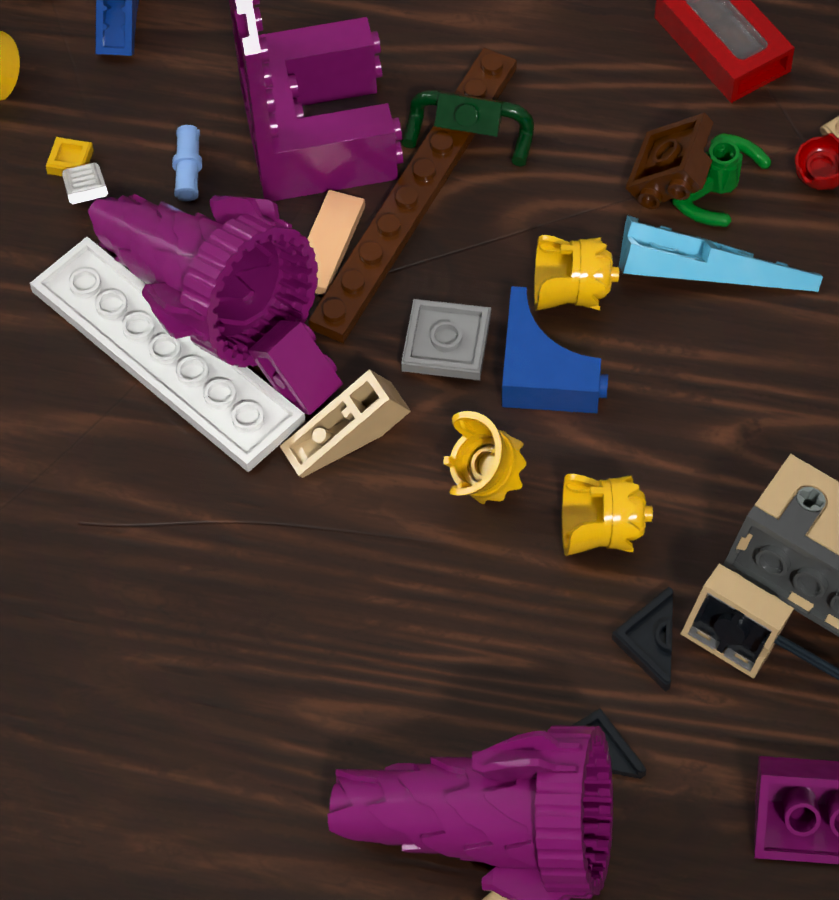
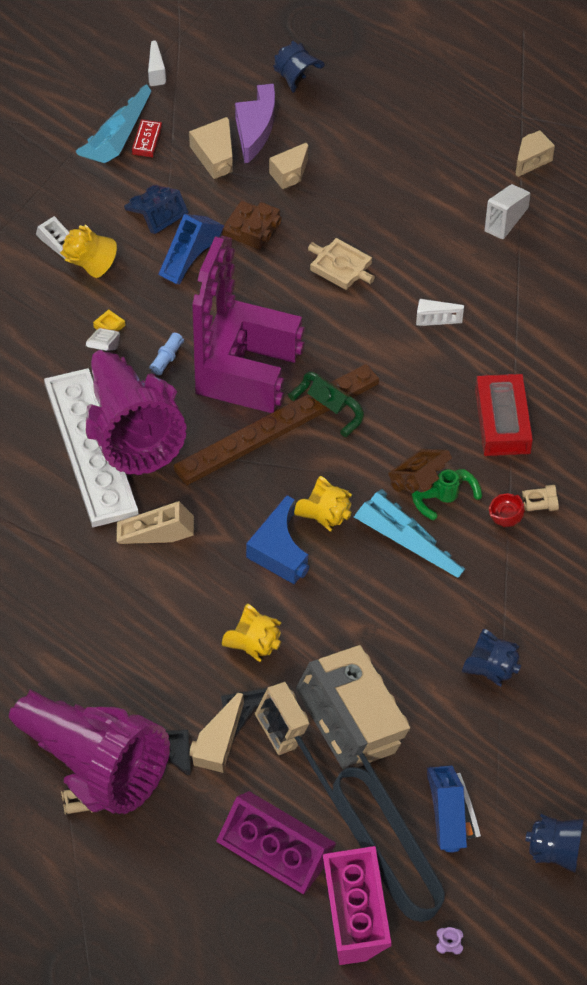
camera: 25 degrees right, 5 degrees down
magenta brick [248,320,343,415] -> none
light nougat tile [307,190,365,295] -> none
light grey plate [401,299,491,380] -> none
yellow hat [444,411,526,504] -> none
none -> tan slope [190,693,244,773]

